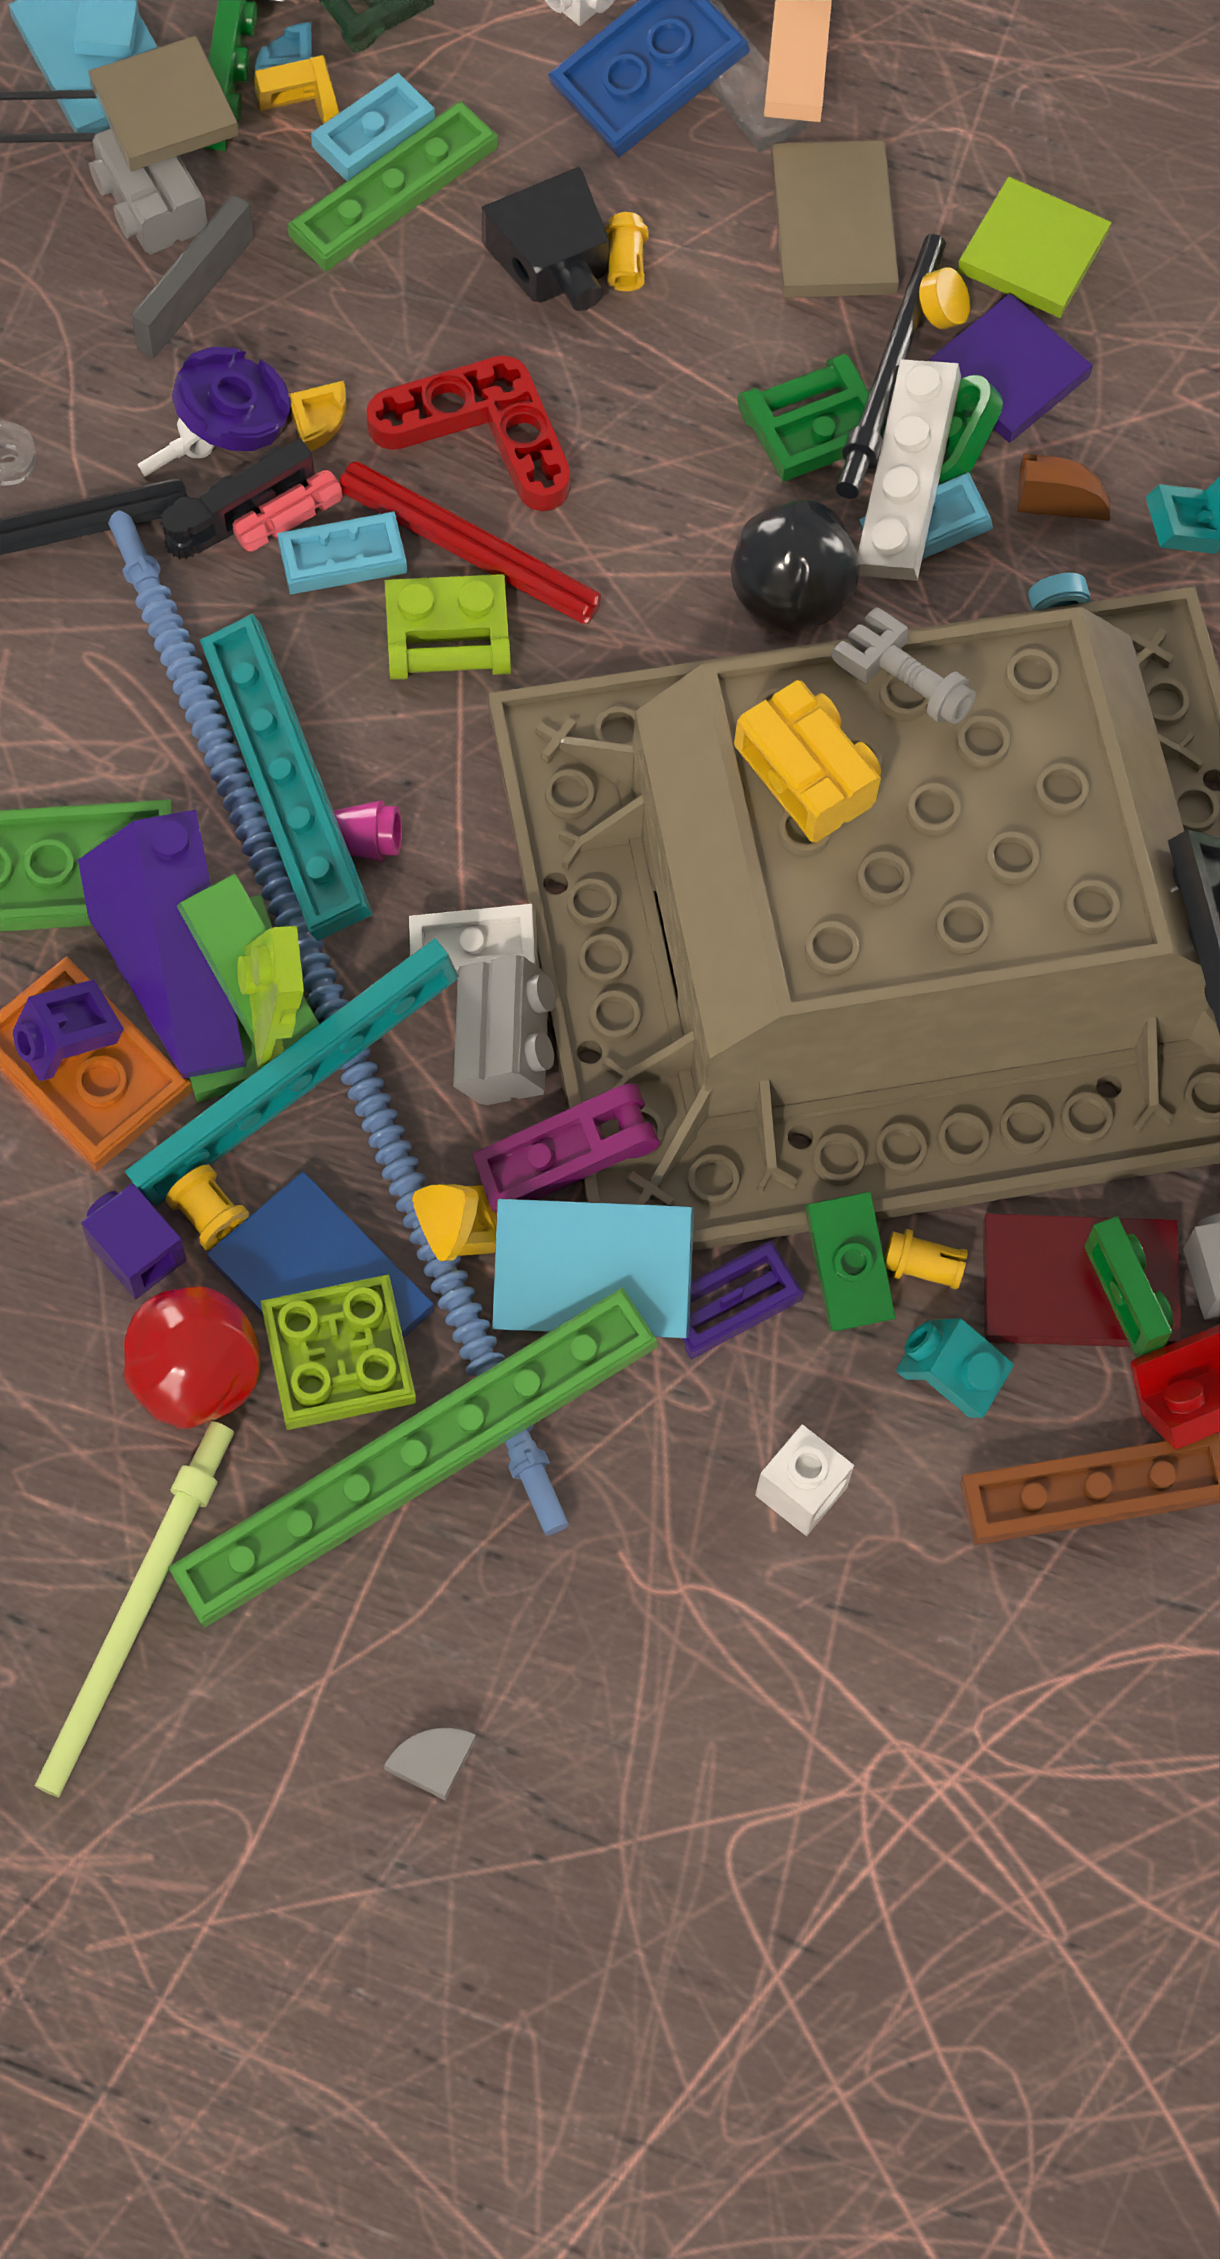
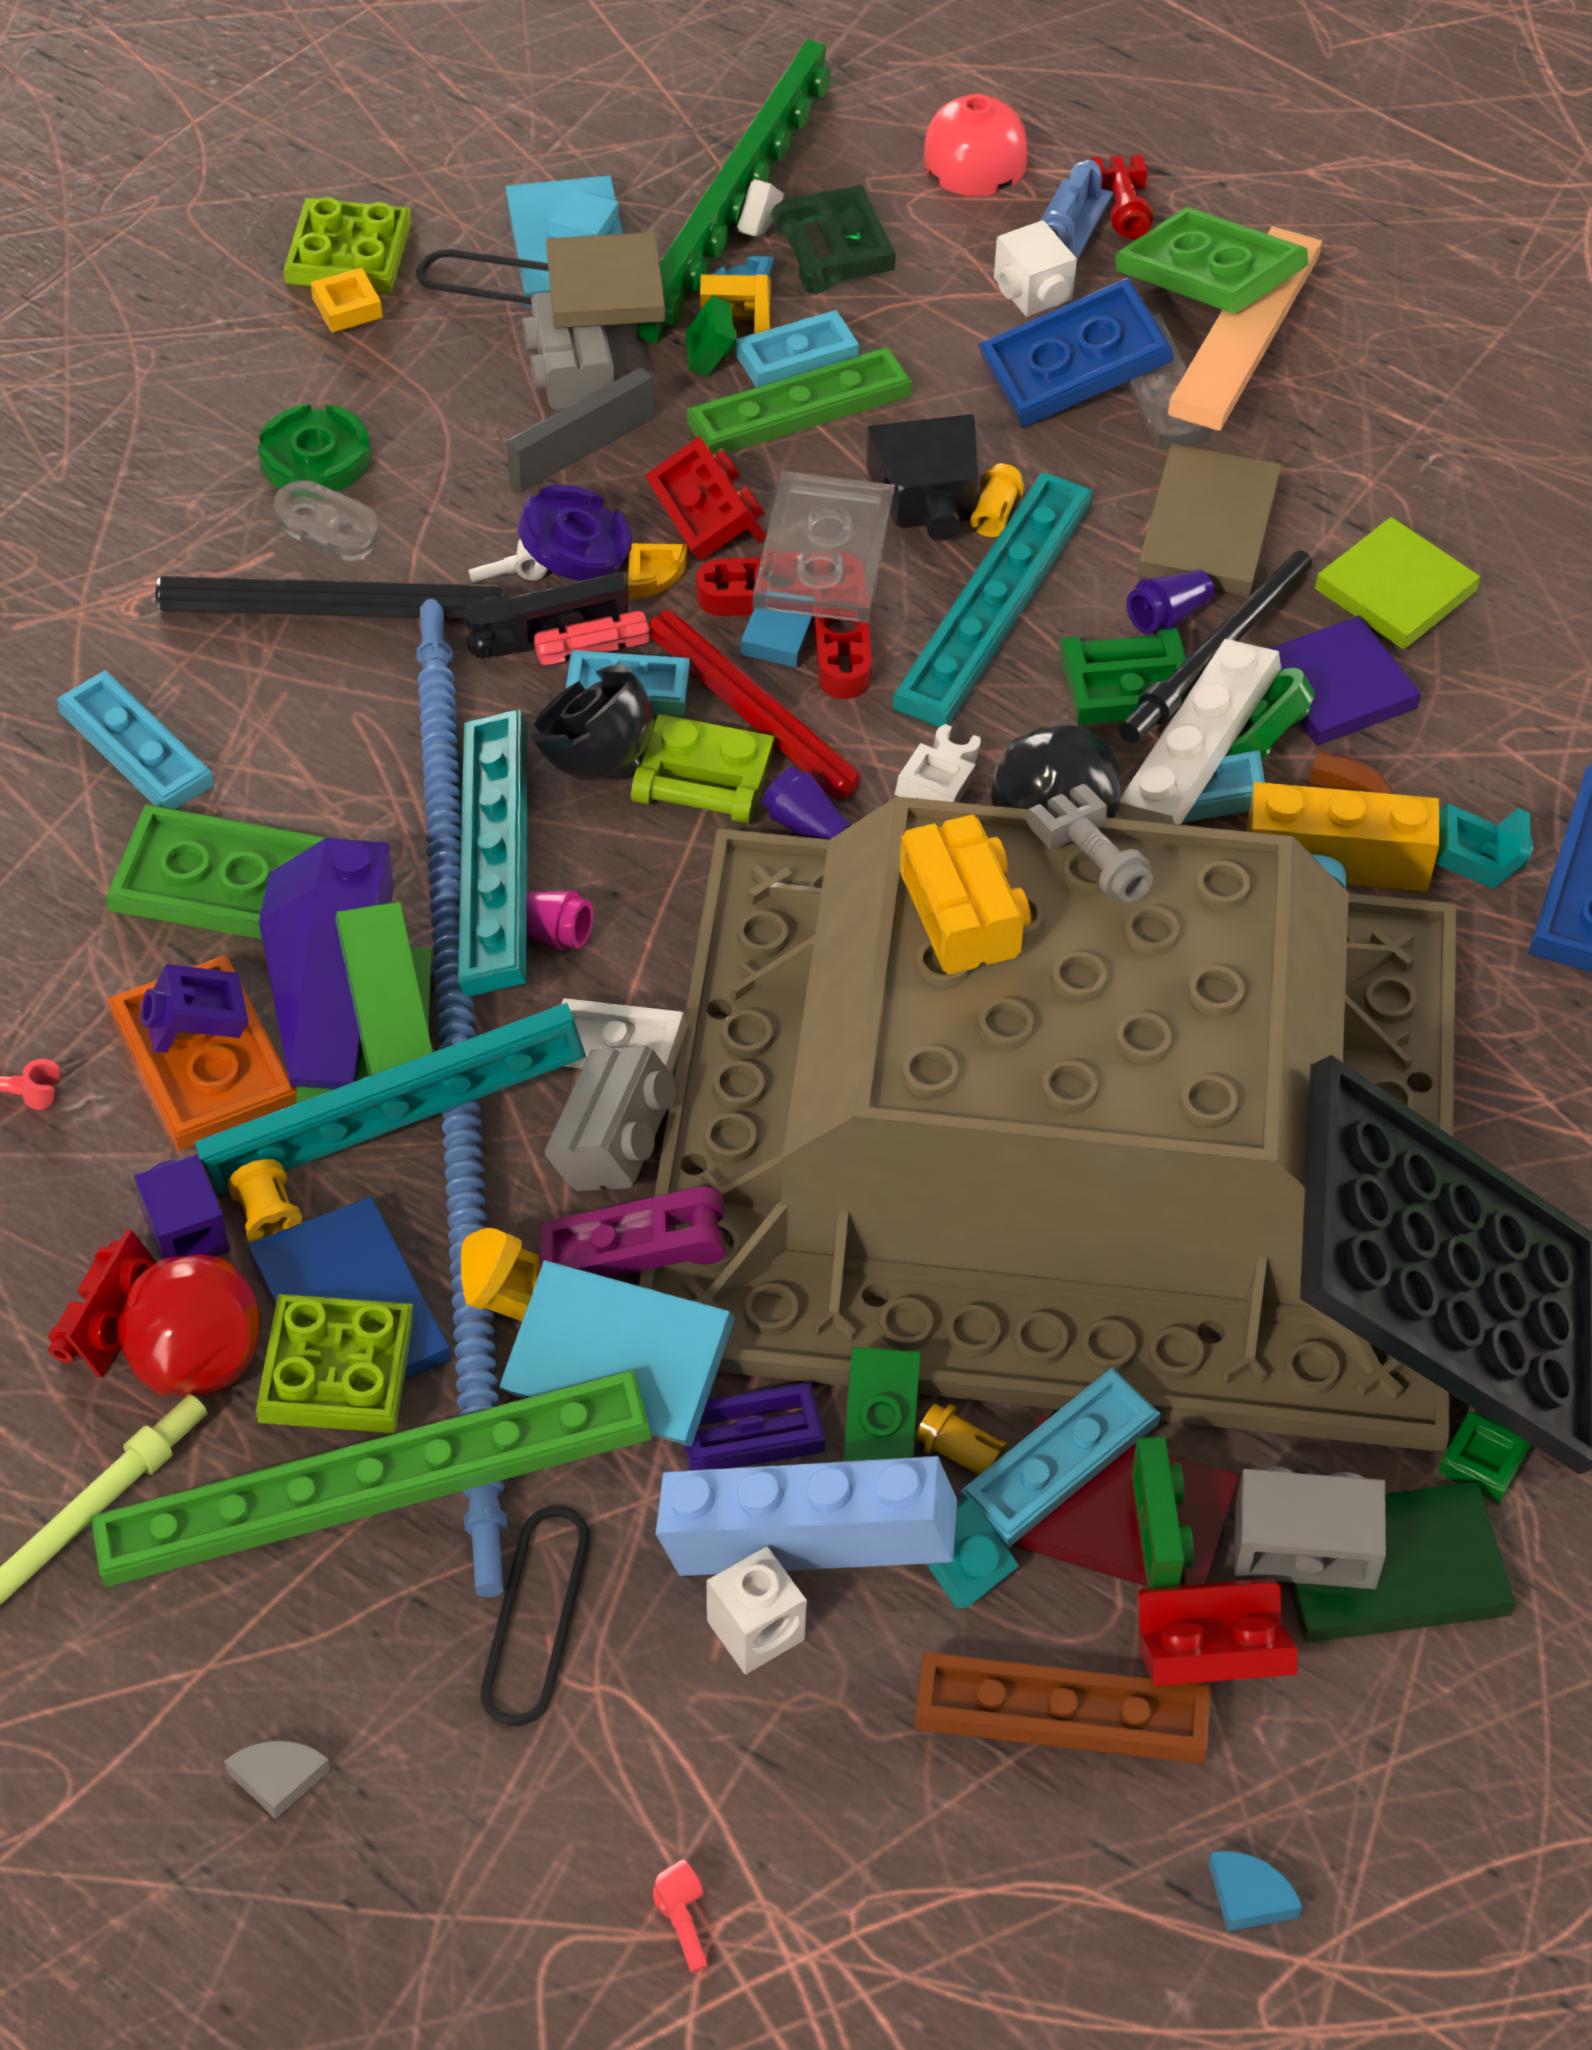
camera: 20 degrees right, 15 degrees down
lime wing [237,926,304,1069] -> none
yellow tile [919,267,970,330] -> none
none -> red hinge [48,1229,157,1378]
none -> black piece [481,1506,590,1726]
none -> black cylinder [531,664,655,780]
none -> red bracket [644,436,768,562]
none -> coral hand [653,1860,708,1973]
none -> light blue brick [656,1456,957,1576]
none -> green plate [685,295,737,377]
none -> dark azure tile [741,600,814,668]
none -> clear tile [753,471,895,623]
none -> dark purple cone [762,767,851,840]
none -> teal tile [892,472,1093,727]
none -> white plate [894,724,981,803]
none -> medium azure tile [960,1367,1160,1549]
none -> dark purple cone [1126,570,1214,635]
none -> yellow brick [1246,782,1439,892]

